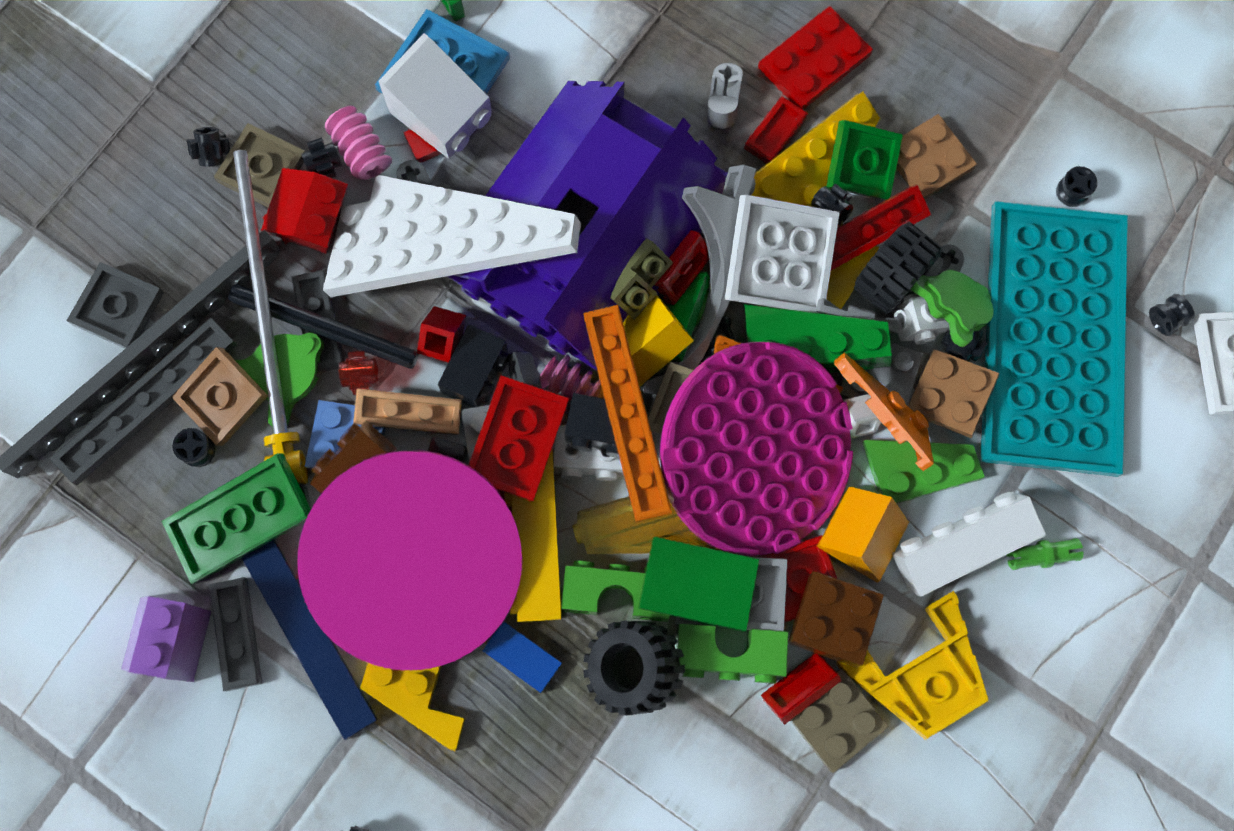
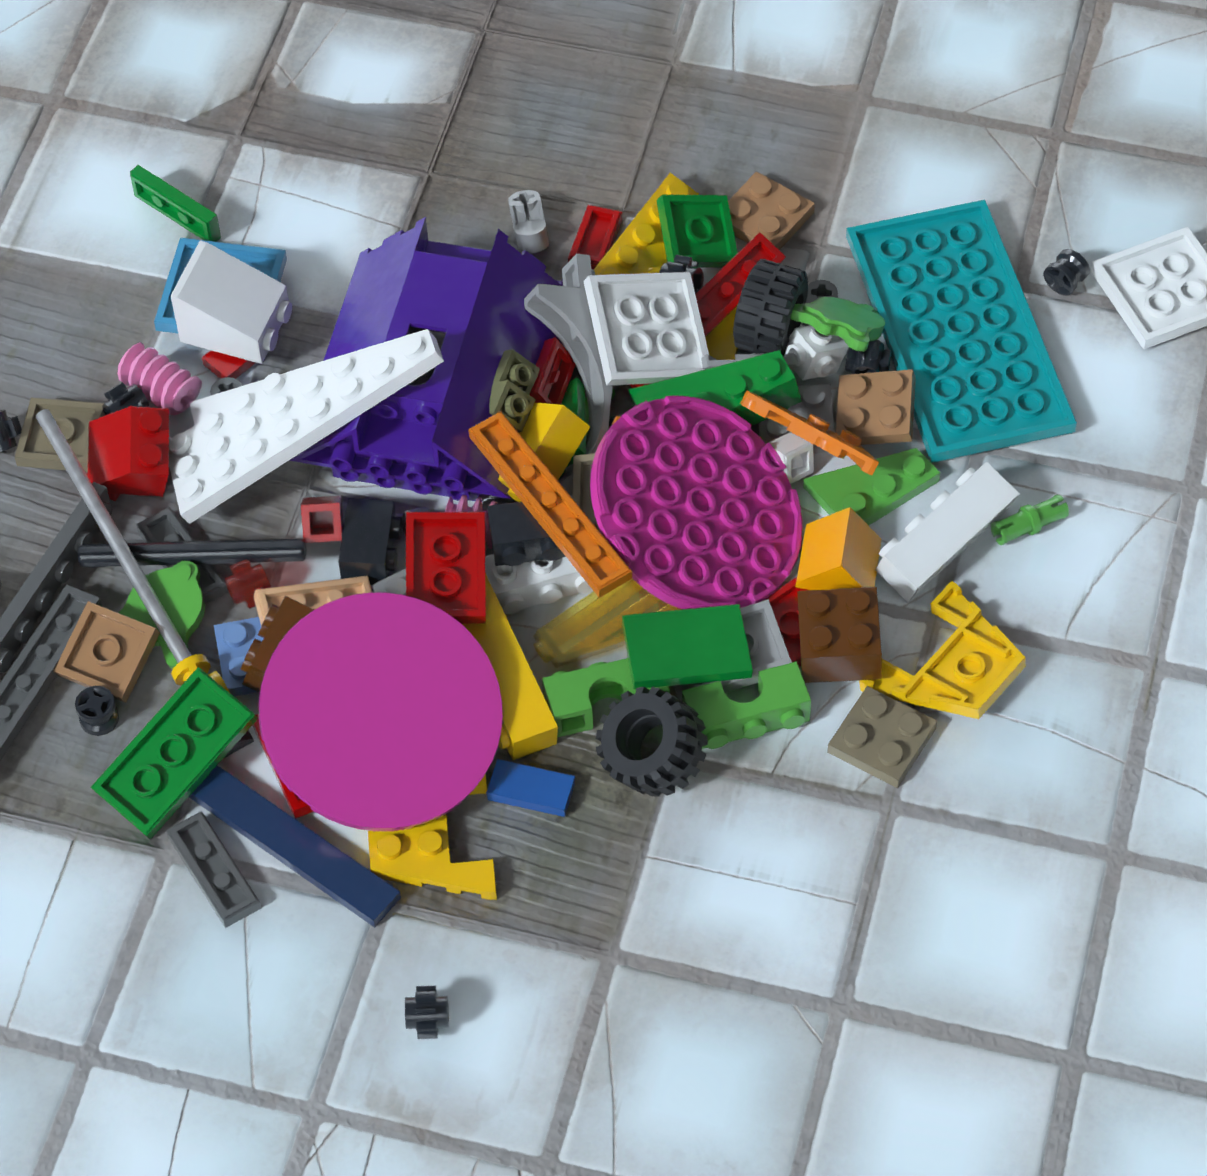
camera: 15 degrees left, 20 degrees down
medium lavender slope [121,596,212,682] -> none
red plate [758,6,873,110] -> none
red tile [761,654,841,725] -> none
black wheel [1056,166,1097,207] -> none

